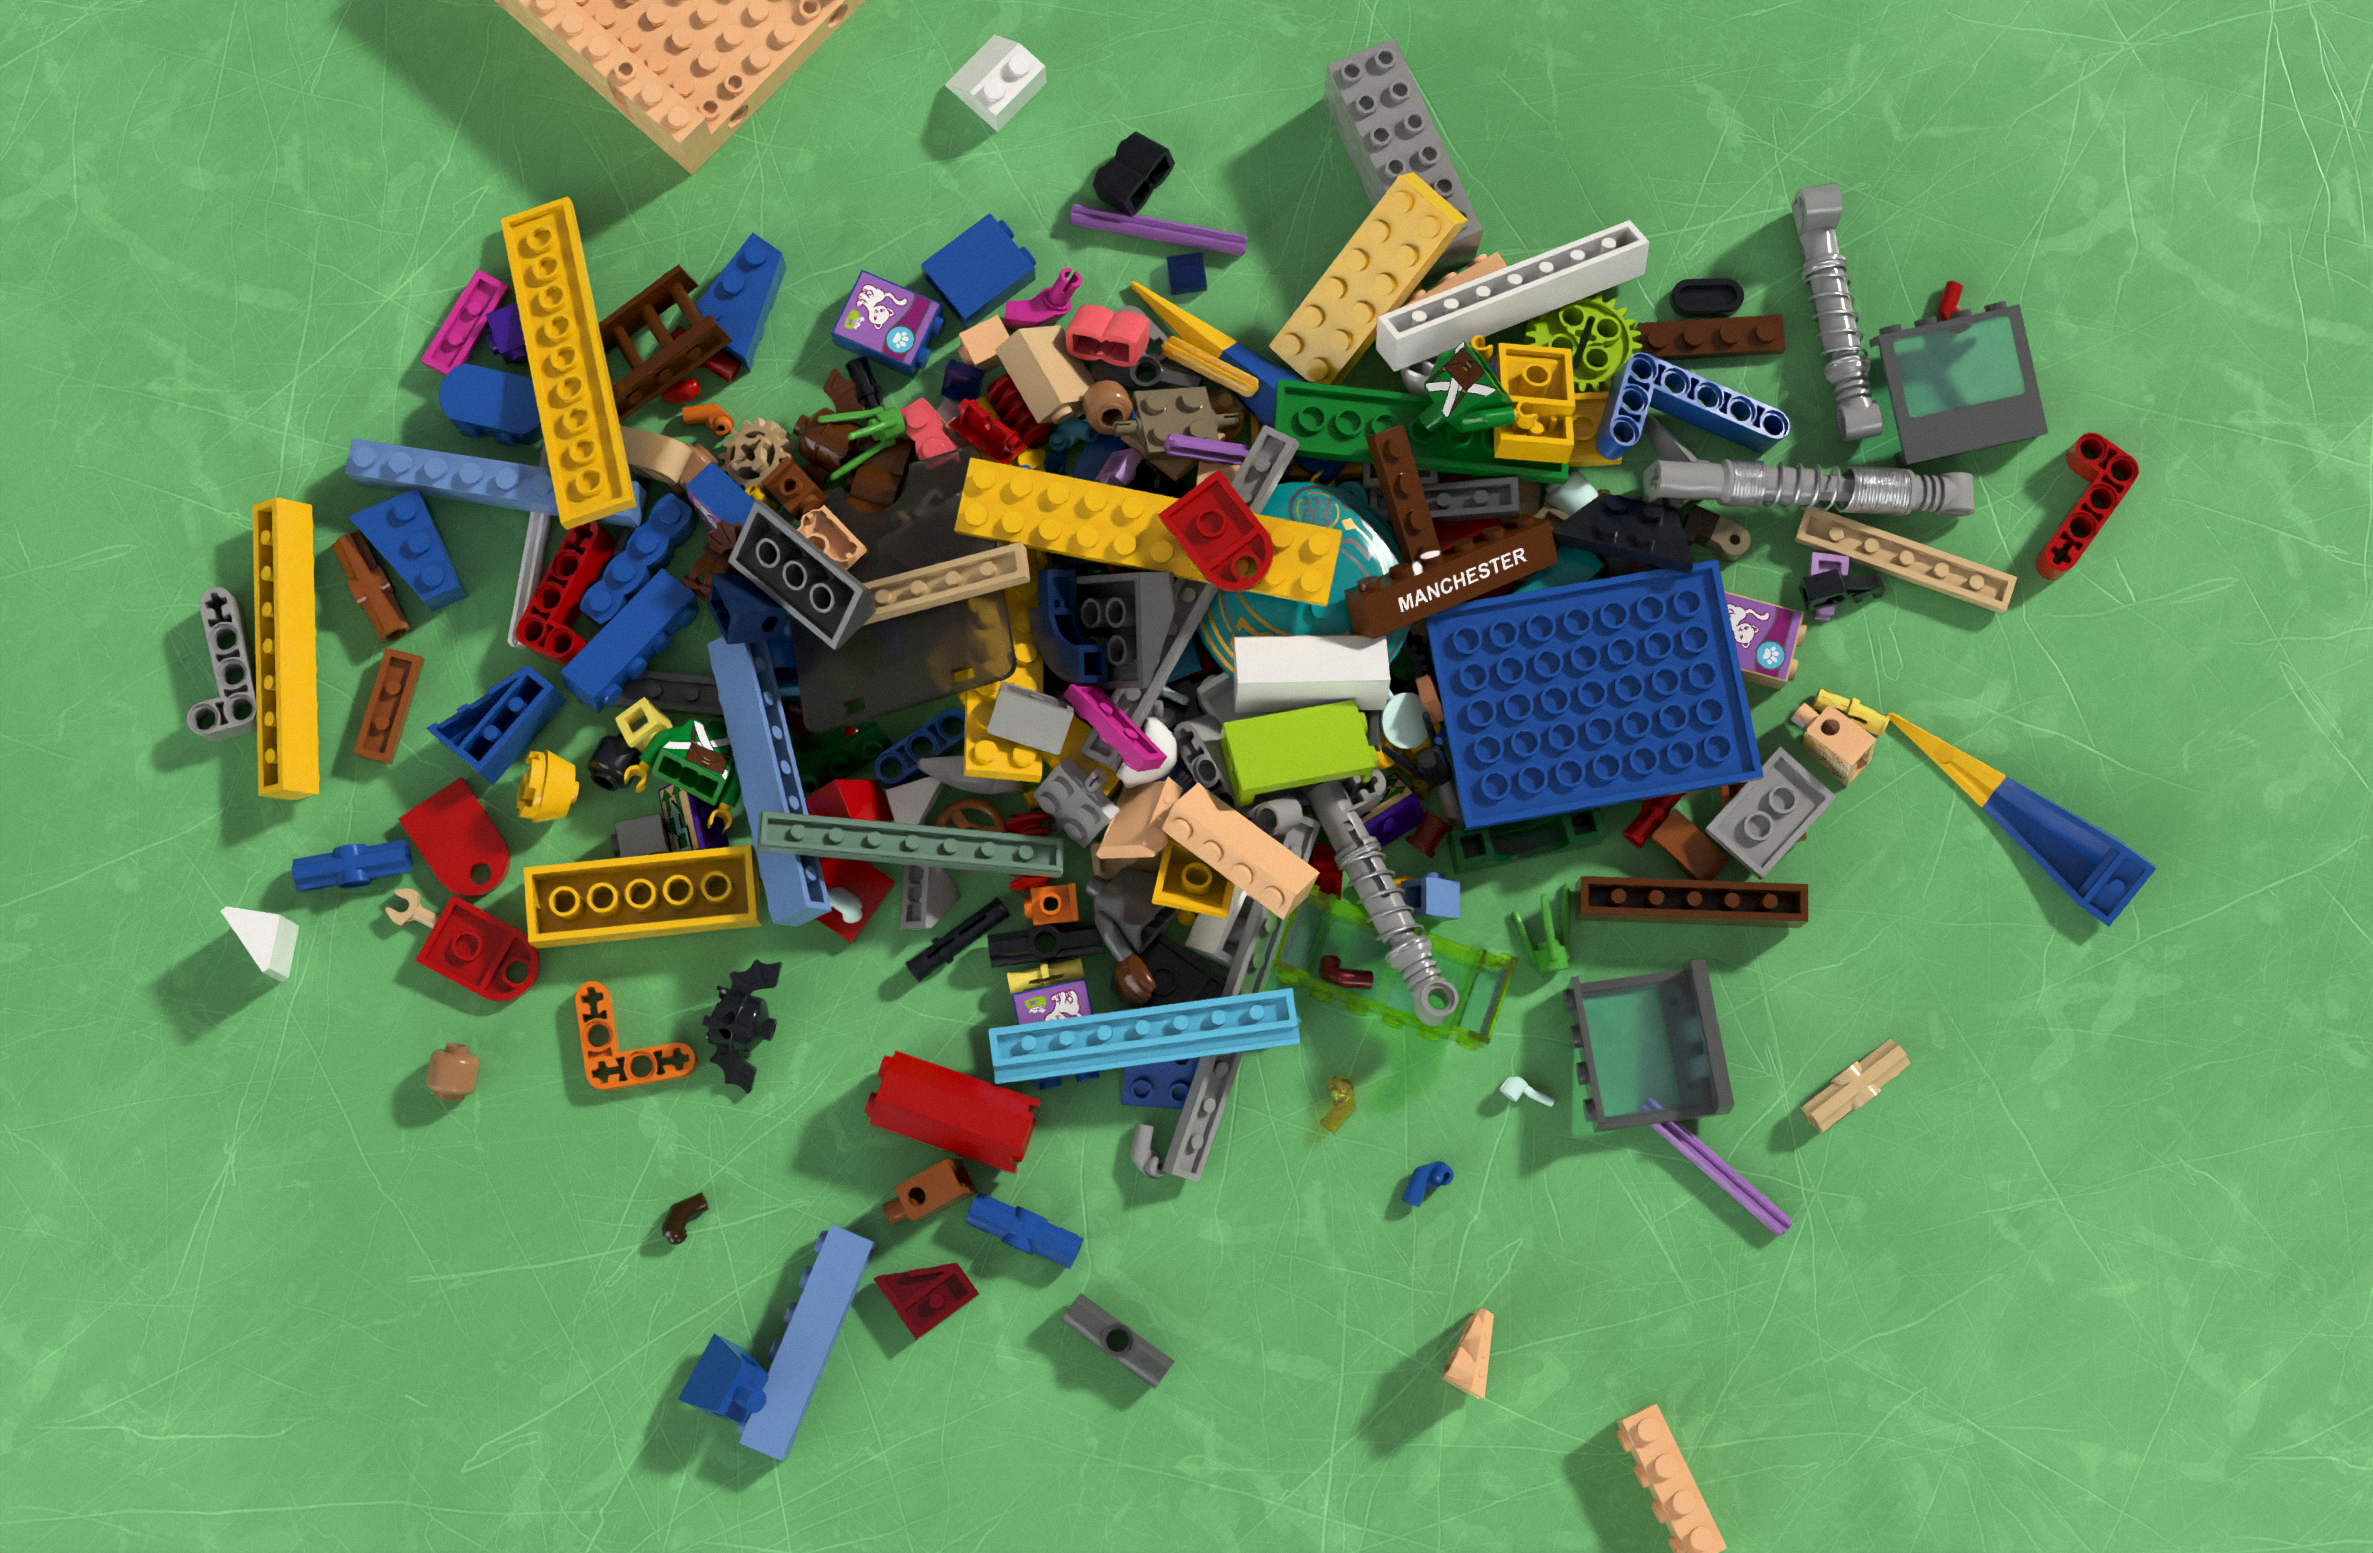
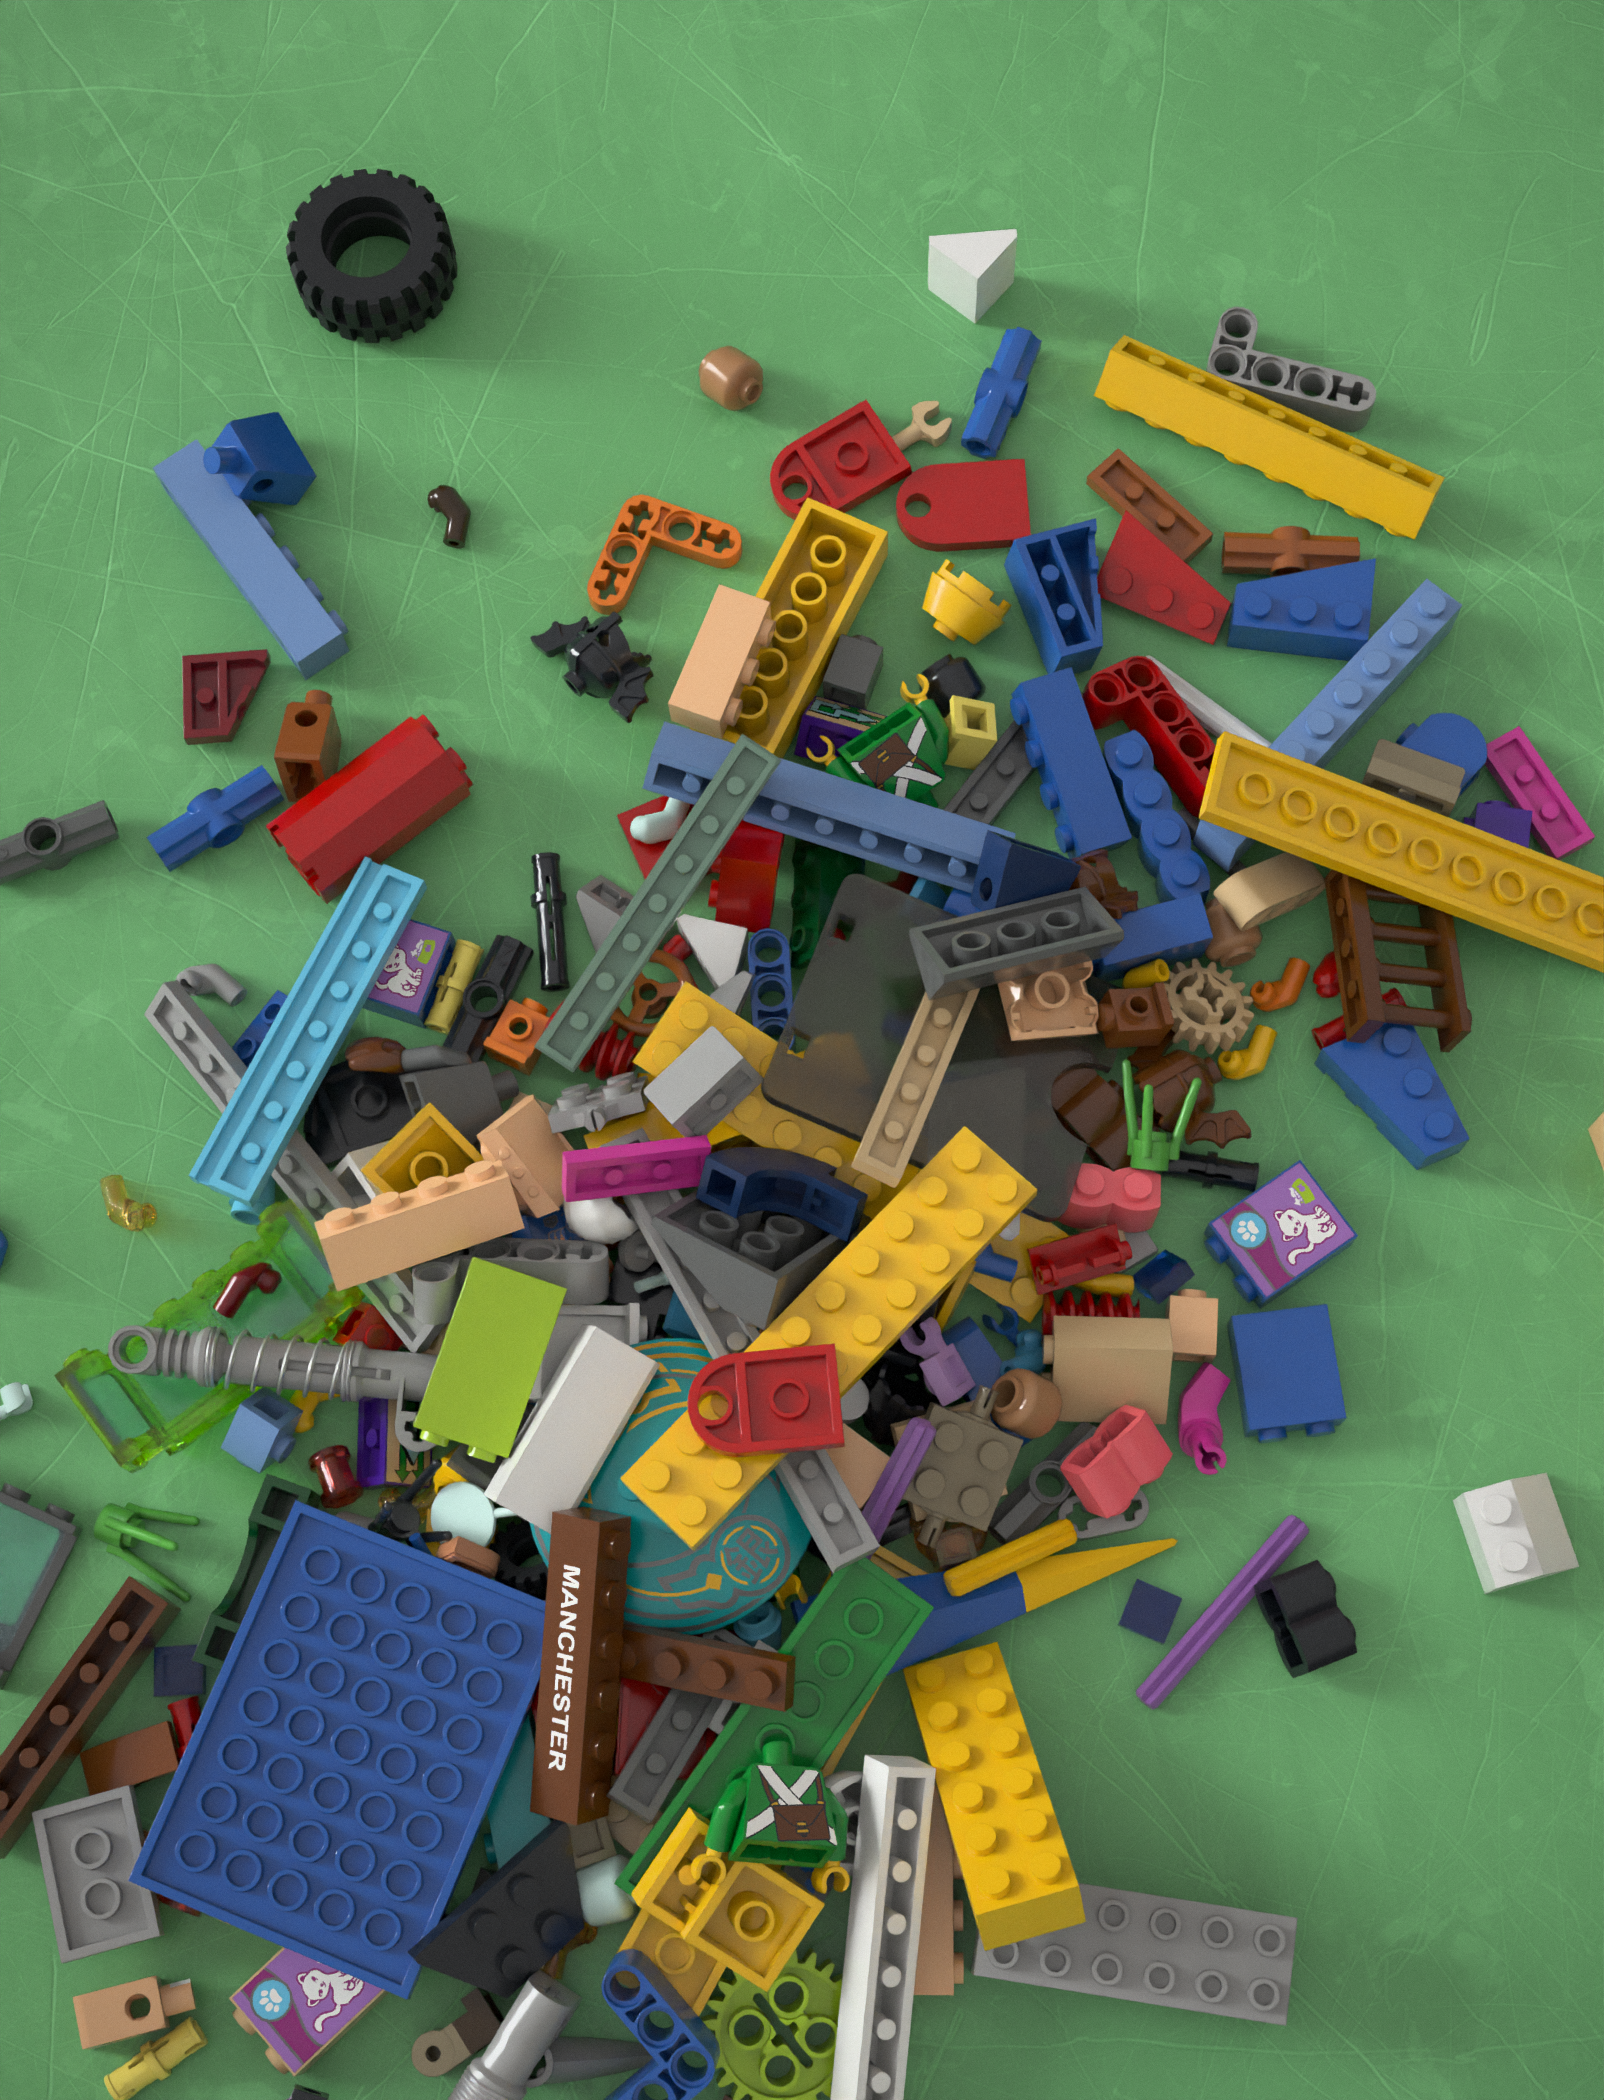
camera: 130 degrees right, 5 degrees down
none -> clear blue tile [154,1645,206,1698]
none -> black tyre [286,169,457,343]
none -> light nougat brick [668,584,776,739]
none -> red wing [1097,510,1232,645]
none -> yellow arm [1217,1025,1278,1080]
none -> dark tan panel [1362,739,1465,817]

